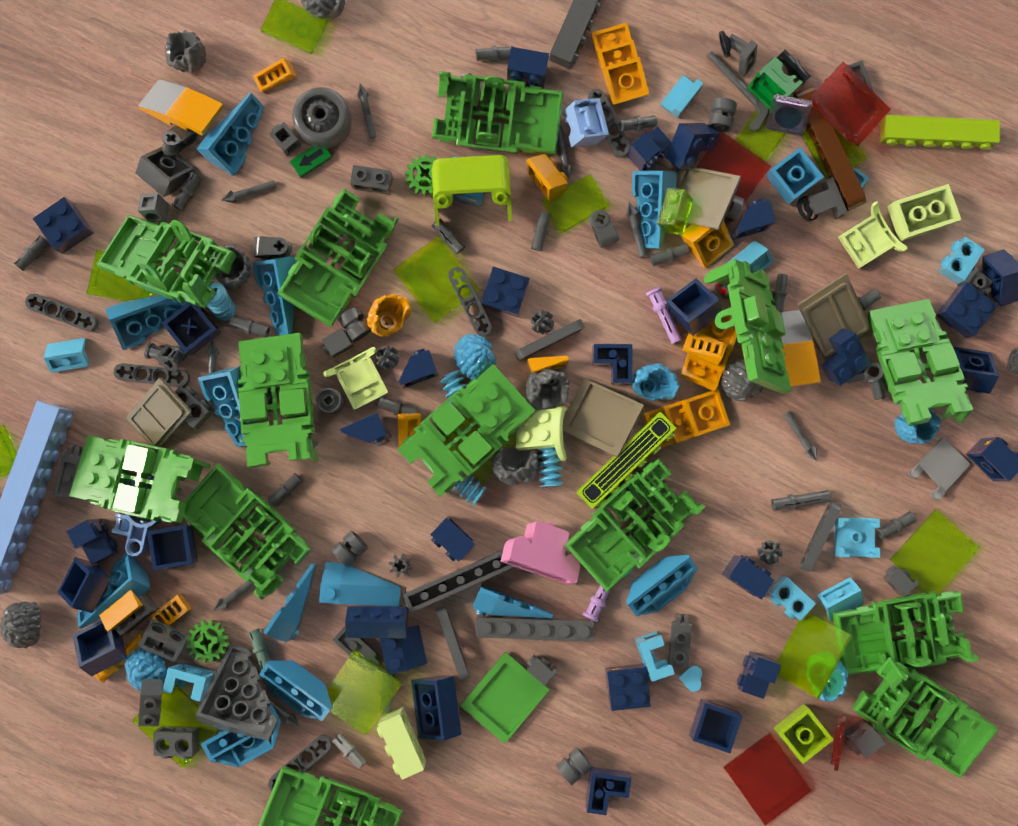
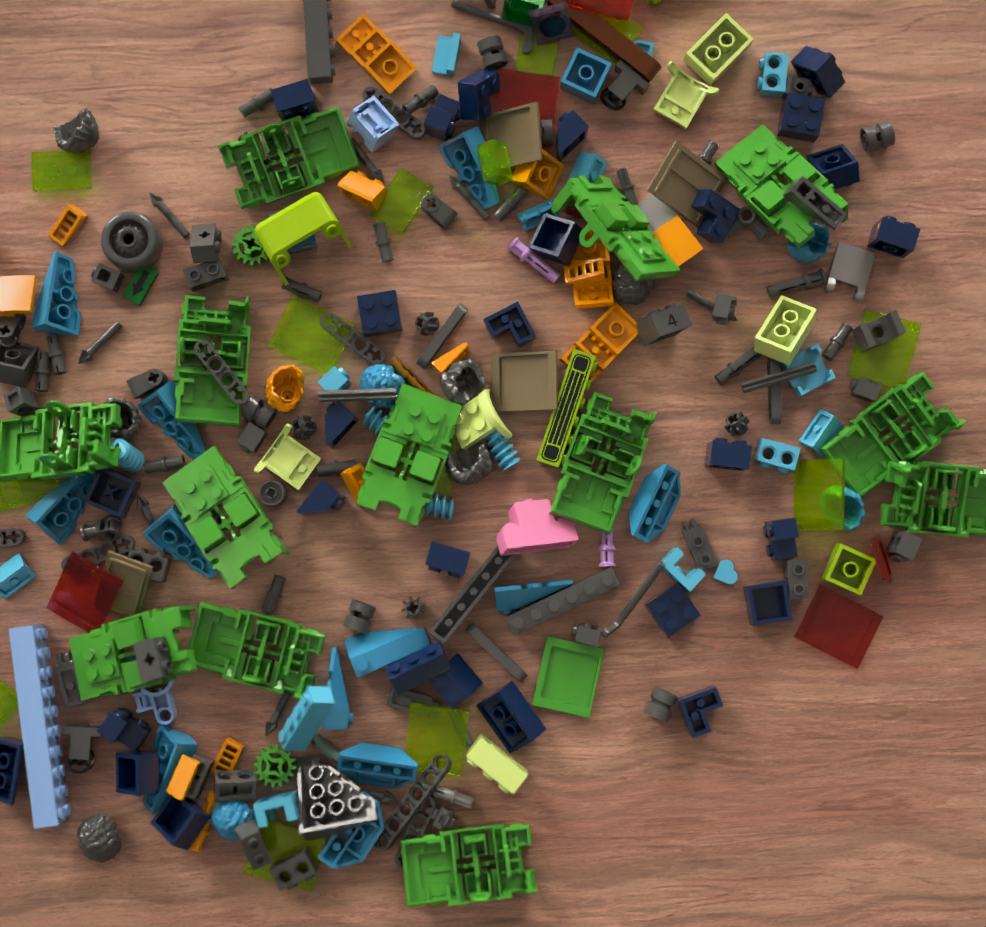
camera: 25 degrees left, 0 degrees up
dark blue piece [147,524,198,570] -> none
dark azure hair [632,363,680,402] -> none
none -> dark grey pin [46,334,67,375]
none -> clear red piece [46,552,124,633]
none -> dark grey piece [61,724,102,774]
none -> dark grey brick [133,637,173,683]
none -> dark grey brick [190,223,222,263]
none -> dark grey beam [194,340,249,405]
none -> medium azure brick [279,686,335,751]
none -> medium azure brick [318,366,352,391]
none -> dark grey axle [318,388,397,402]
none -> dark grey beam [374,754,452,851]
none -> pearl gold pin [388,356,436,396]
none -> dark grey gear [431,806,456,831]
none -> dark azure hinge [517,199,560,232]
none -> dark grey piece [601,561,665,638]
none -> dark grey brick [635,303,692,346]
none -> dark grey brick [712,293,737,325]
none -> dark grey axle [741,362,817,393]
none -> yellowish green brick [754,295,817,366]
none -> dark grey pin [766,268,827,298]
none -> dark grey slope [783,176,847,230]
none -> dark grey brick [783,560,809,599]
none -> dark grey piece [852,310,906,353]

